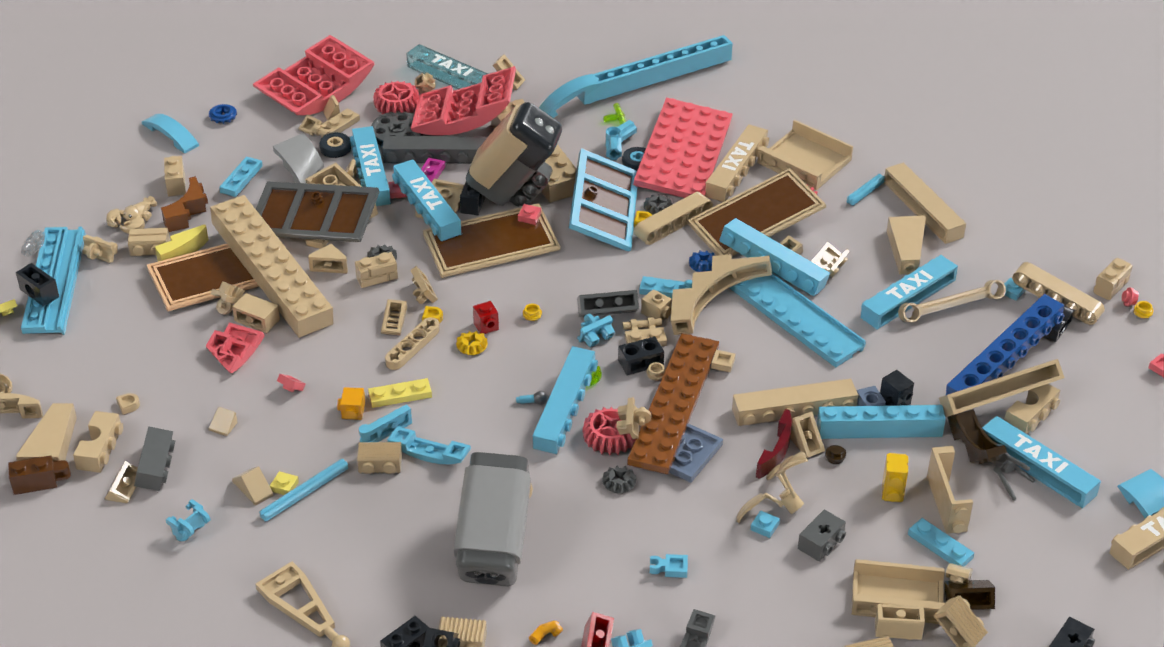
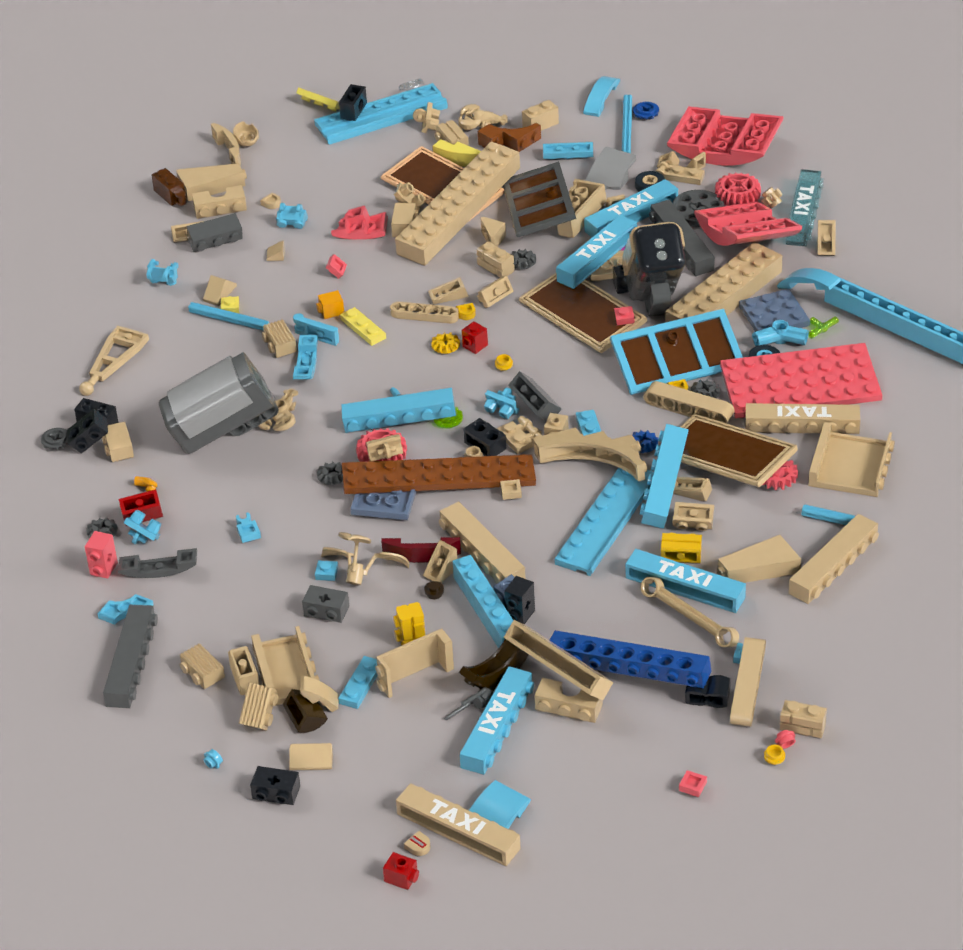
camera: 70 degrees right, 0 degrees up
none -> medium azure piece [276,203,308,229]
none -> tan slope [289,743,333,770]
none -> medium azure axle [622,95,632,154]
none -> yellow brick [661,532,702,564]
none -> sand blue plate [739,289,810,332]

